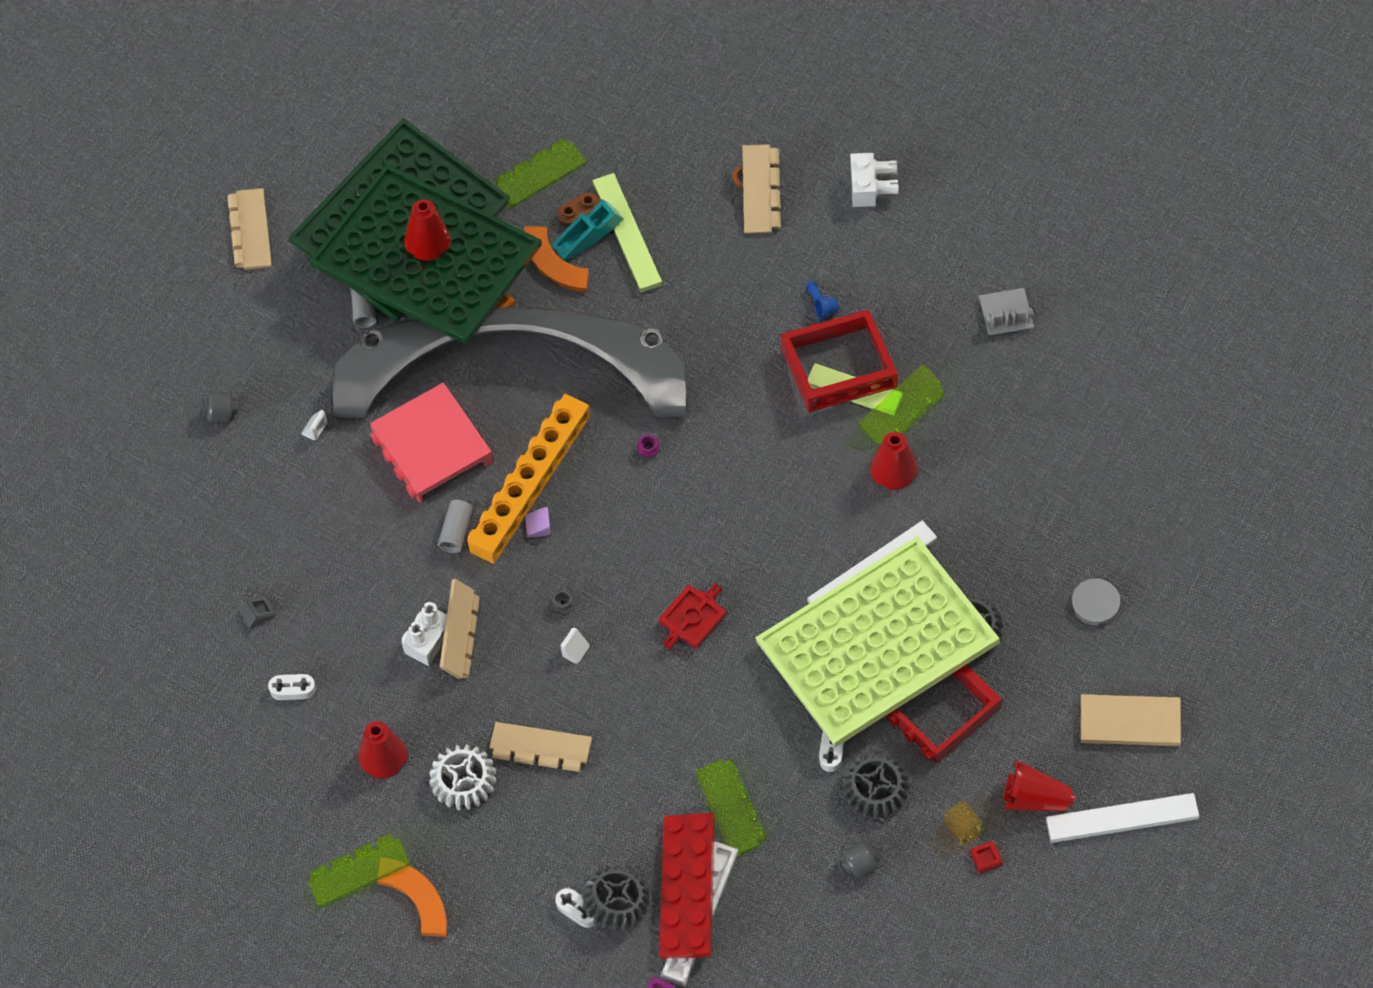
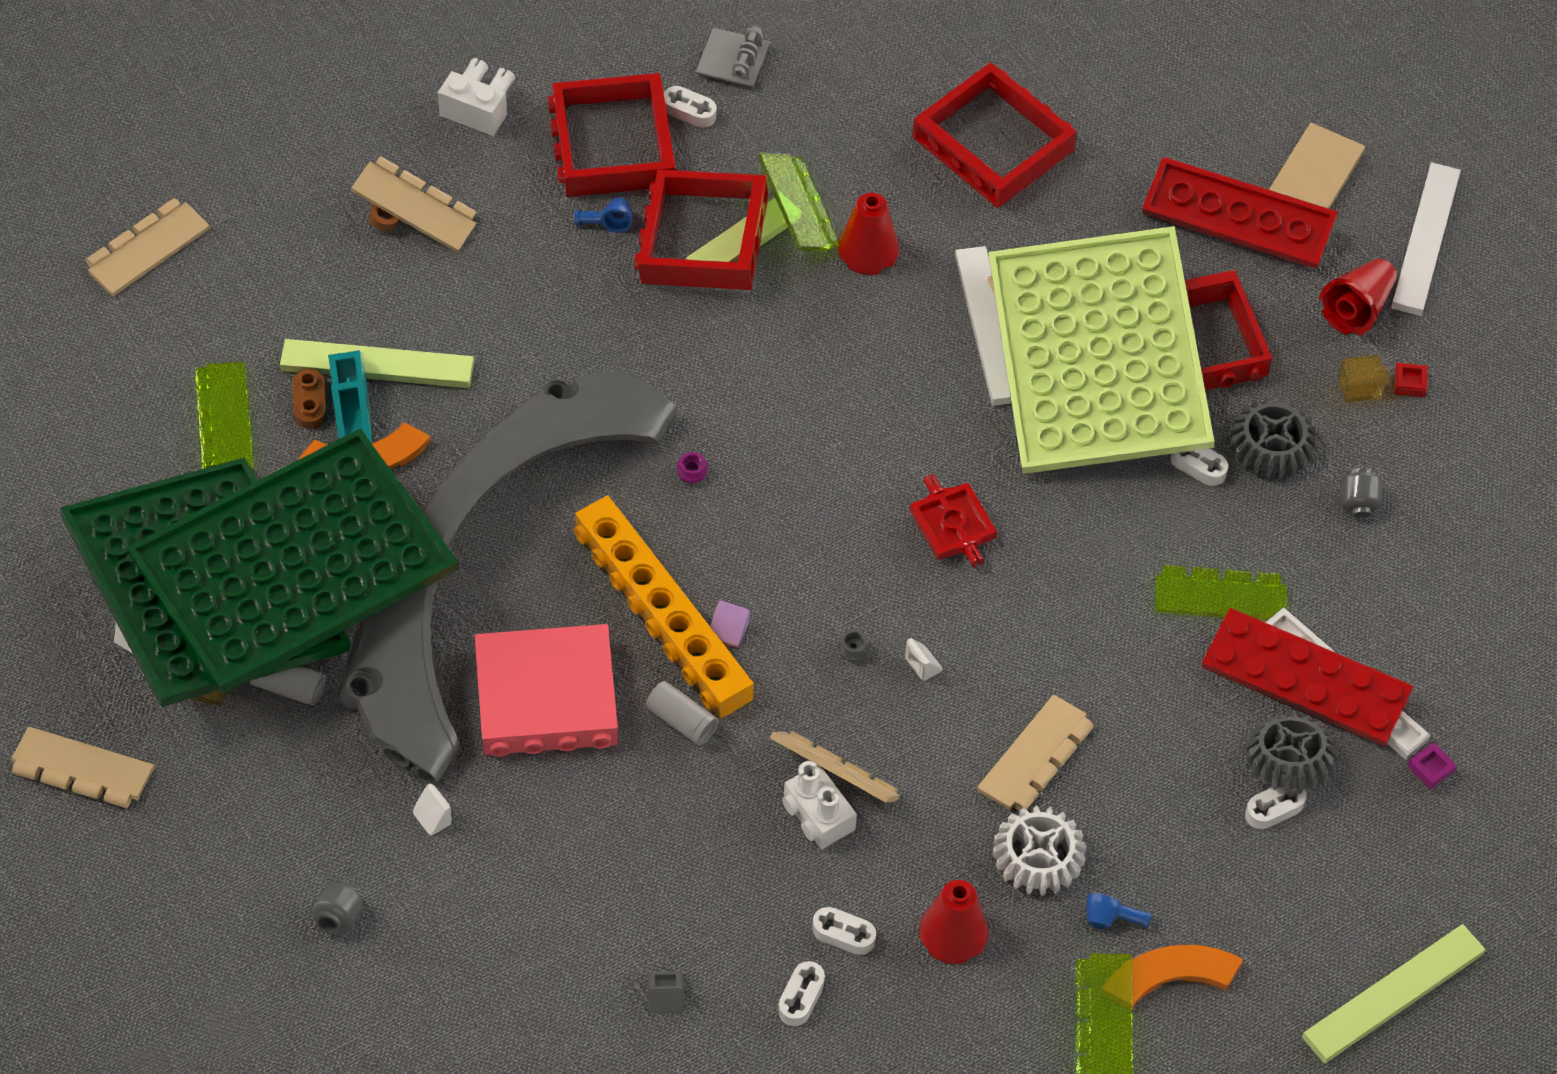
camera: 70 degrees left, 5 degrees down
red cone [404,200,451,261] -> none
light grey tile [1072,579,1120,625] -> none
none -> tan windscreen [86,198,210,297]
none -> red window [547,73,675,197]
none -> white beam [664,86,717,128]
none -> white beam [812,907,876,955]
none -> red window [912,62,1077,208]
none -> blue bar [1086,893,1151,930]
none -> red plate [1142,157,1338,269]

